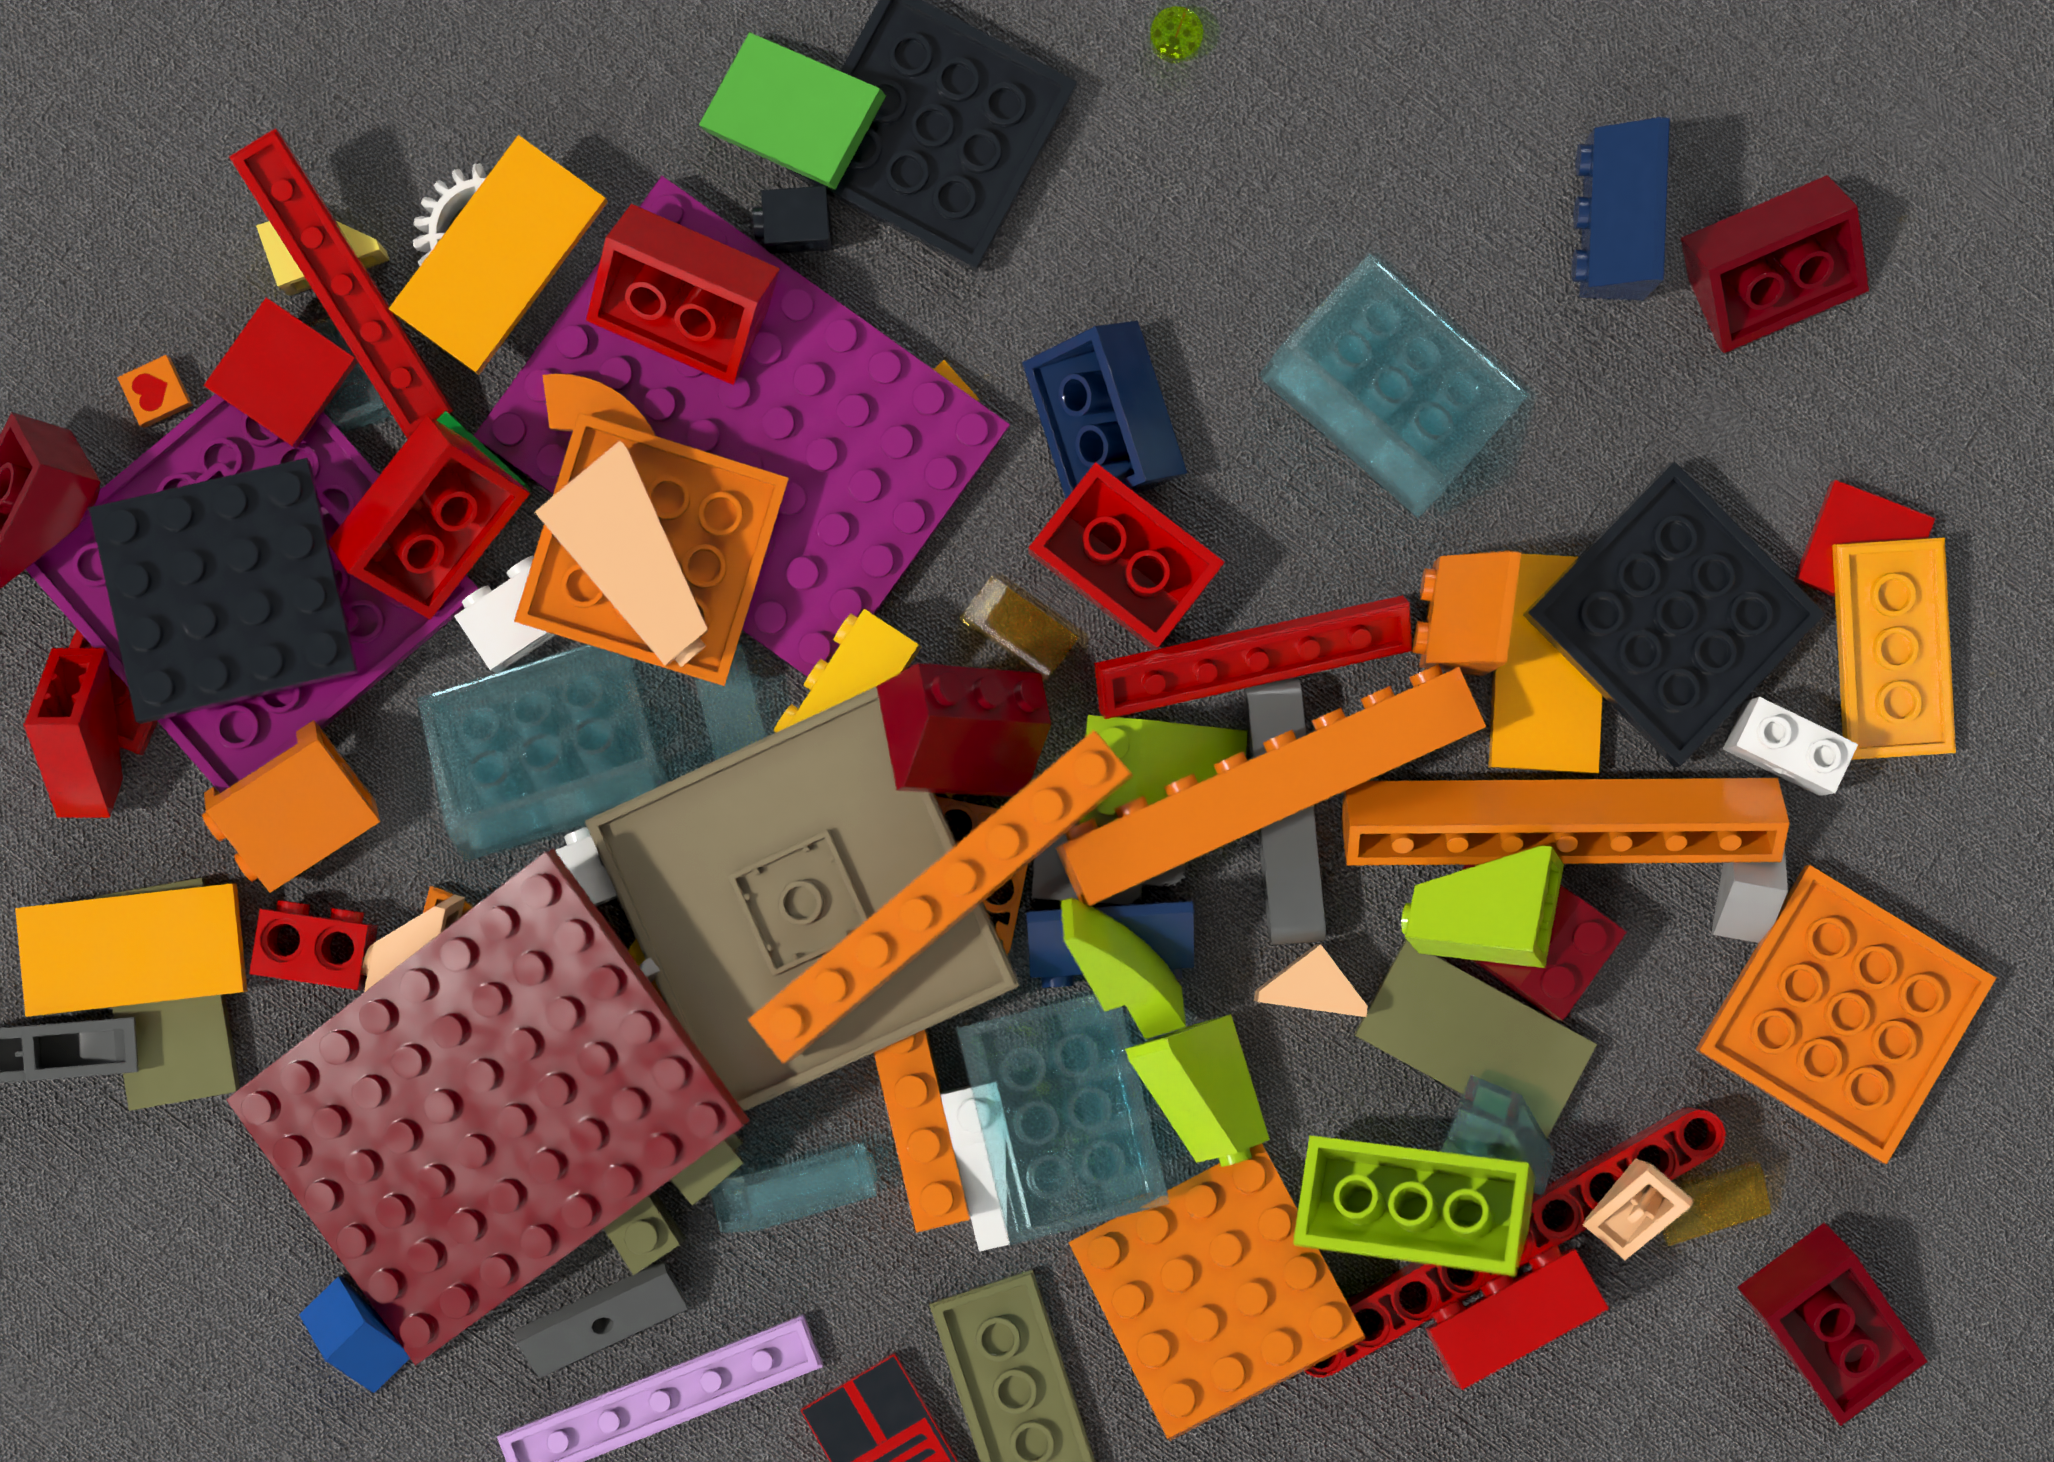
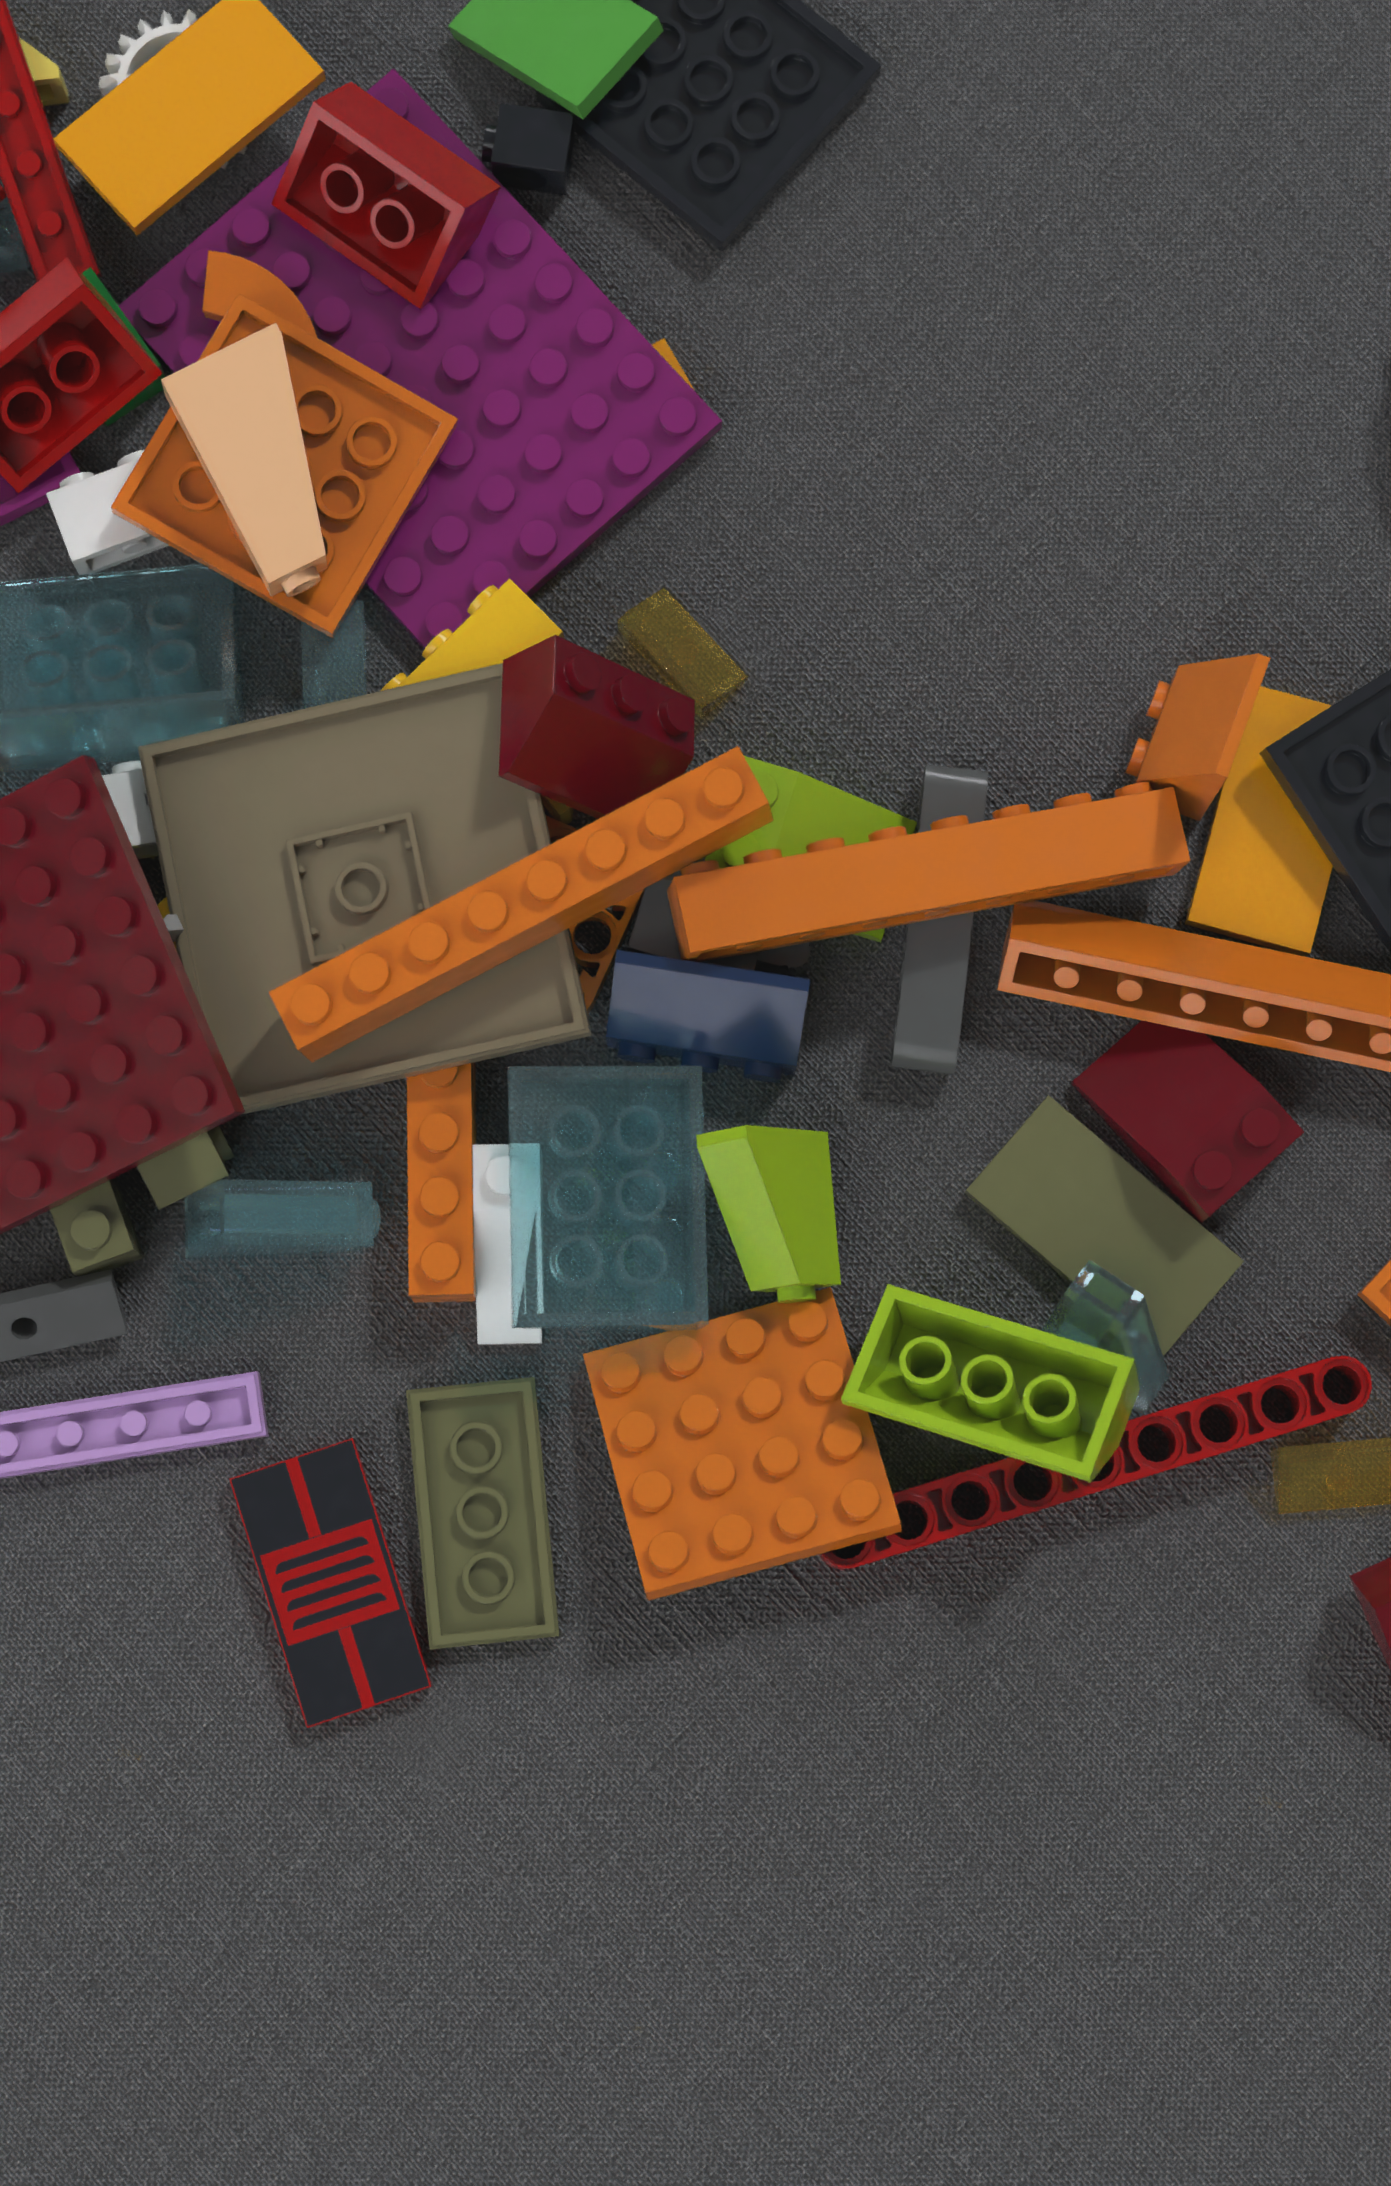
camera: 15 degrees right, 5 degrees down
dark blue slope [1022,321,1187,499] -> none
red slope [1028,462,1225,650] -> none
lime slope [1061,897,1186,1039] -> none
red tile [1094,595,1412,719] -> none
clear neon green tile [1149,6,1203,63] -> none
light nougat slope [1254,944,1368,1017] -> none
clear light blue slope [1258,253,1529,519] -> none
lime slope [1401,846,1564,968] -> none
red slope [1425,1245,1609,1390] -> none
light nougat slope [1583,1158,1694,1260] -> none

